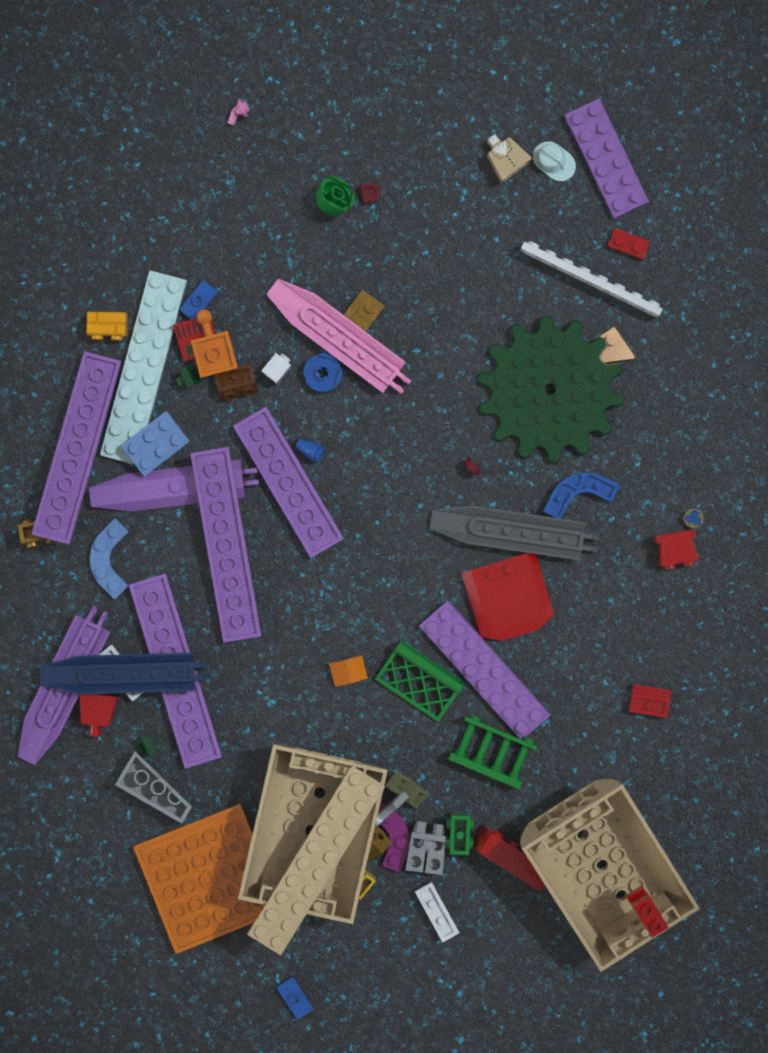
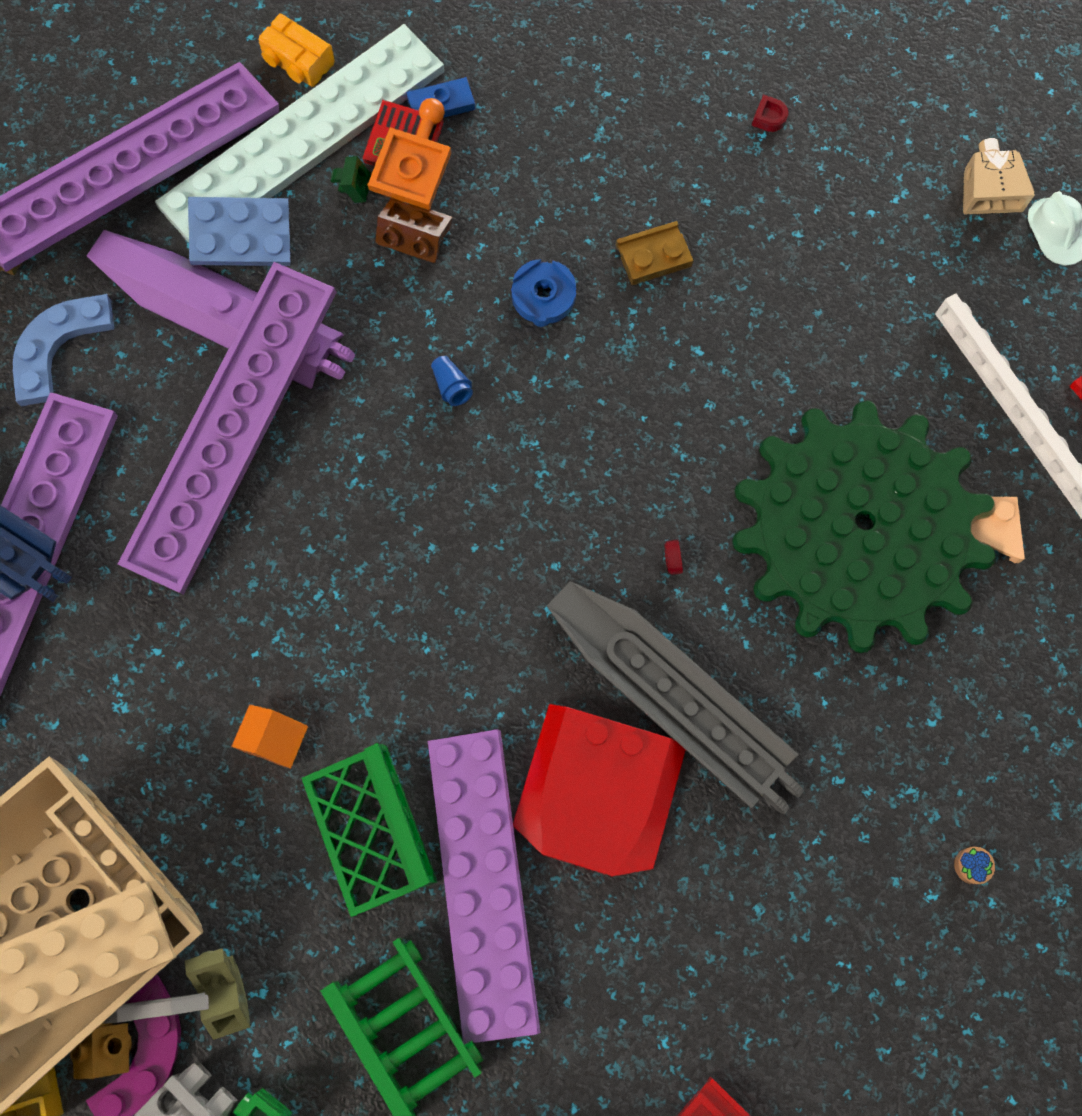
camera: 30 degrees right, 15 degrees down
medium lavender plate [233,407,344,558] -> none
white brick [262,353,292,384] -> none
bright pink hinge [267,279,411,394] -> none
green cylinder [315,176,355,216] -> none
blue plate [543,473,620,519] -> none
red hips [654,530,699,570] -> none

